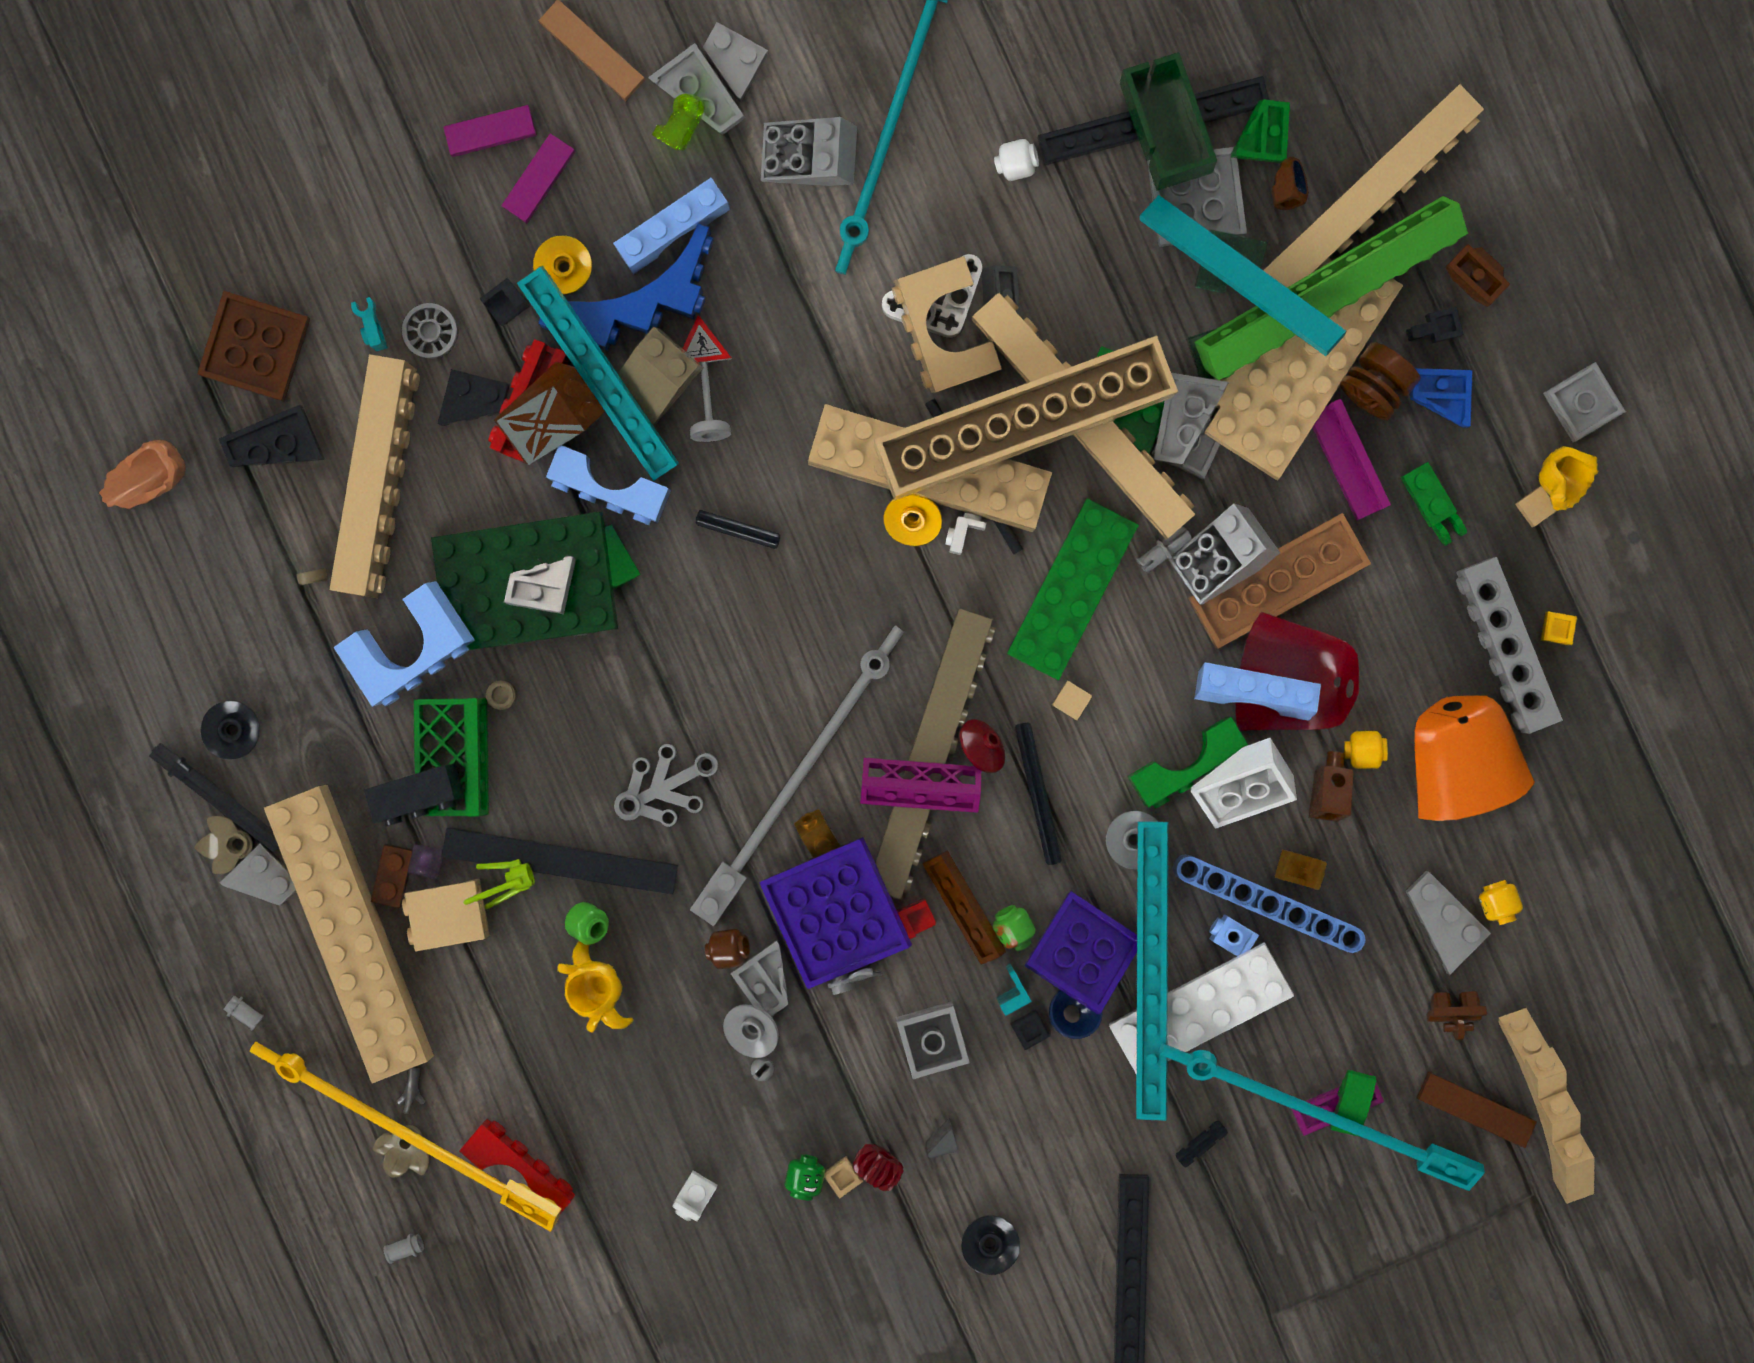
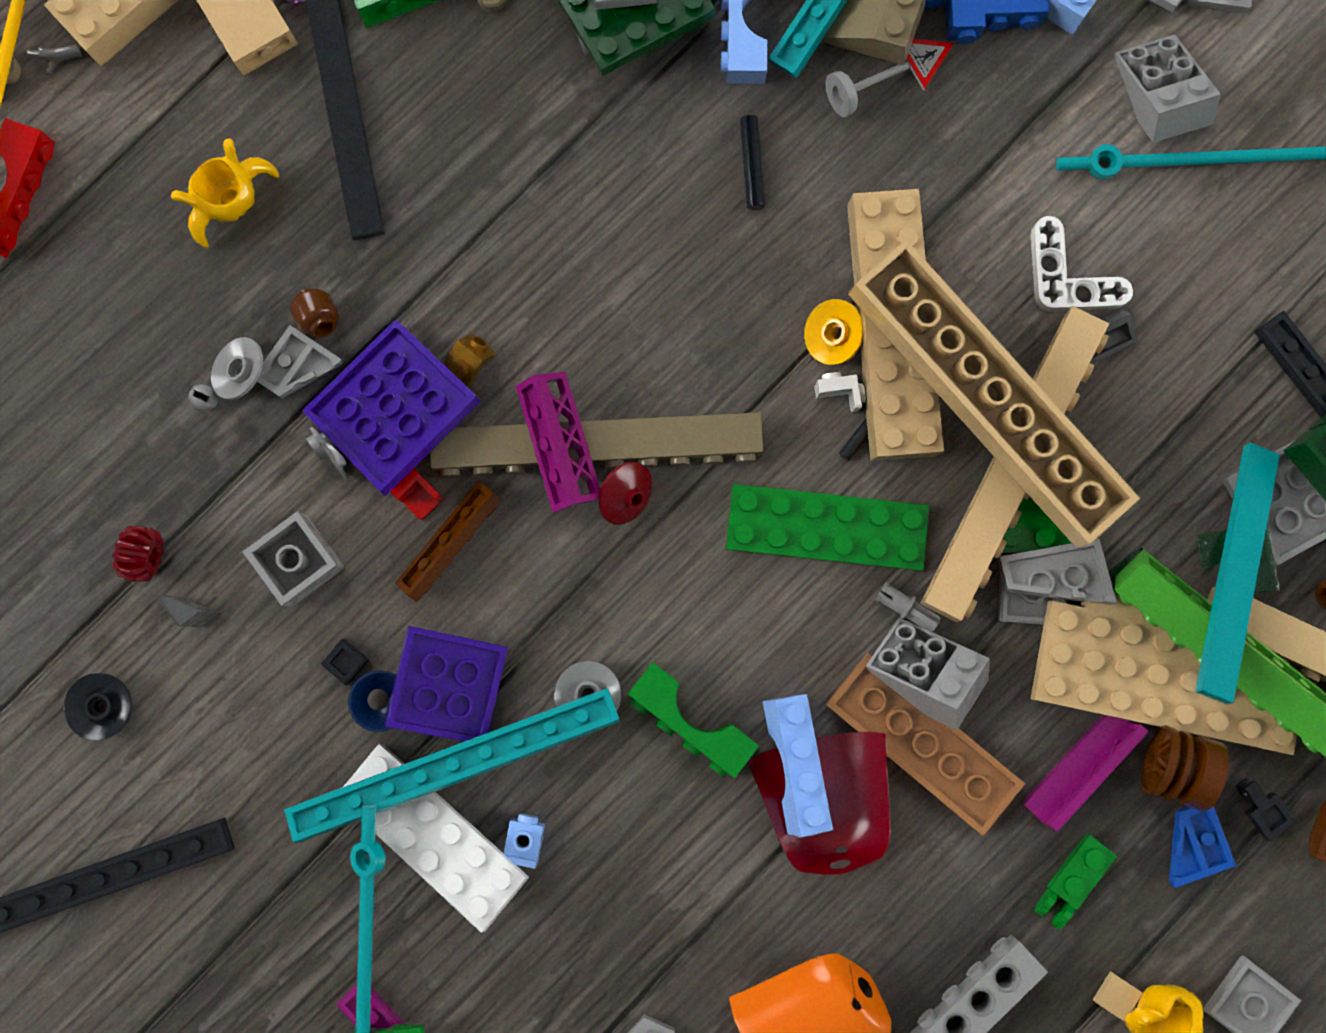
camera: 70 degrees right, 5 degrees down
lime plant [463,859,535,909] -> none
bright green head [565,902,609,945] -> none
green slope [605,524,641,589] -> none
light grey plant [614,744,718,827] -> none
white bracket [672,1170,718,1222] -> none
light grey bar [690,626,904,926] -> none
green head [784,1154,826,1201] -> none
tan tile [825,1156,863,1198] -> none
tan arch [892,256,1002,393] -> none
bright green head [992,905,1036,951] -> none
white head [994,139,1039,181] -> none
teal panel [996,963,1032,1016] -> none
black axle [1015,722,1062,865] -> none
tan tile [1052,680,1092,721] -> none
medium blue beam [1172,854,1365,953] -> none
black axle [1176,1121,1228,1167] -> none
white slope [1191,738,1297,829] -> none
pearl gold bracket [1275,849,1327,890] -> none
reddish brown torso [1308,751,1353,822] -> none
yellow head [1344,731,1388,769] -> none

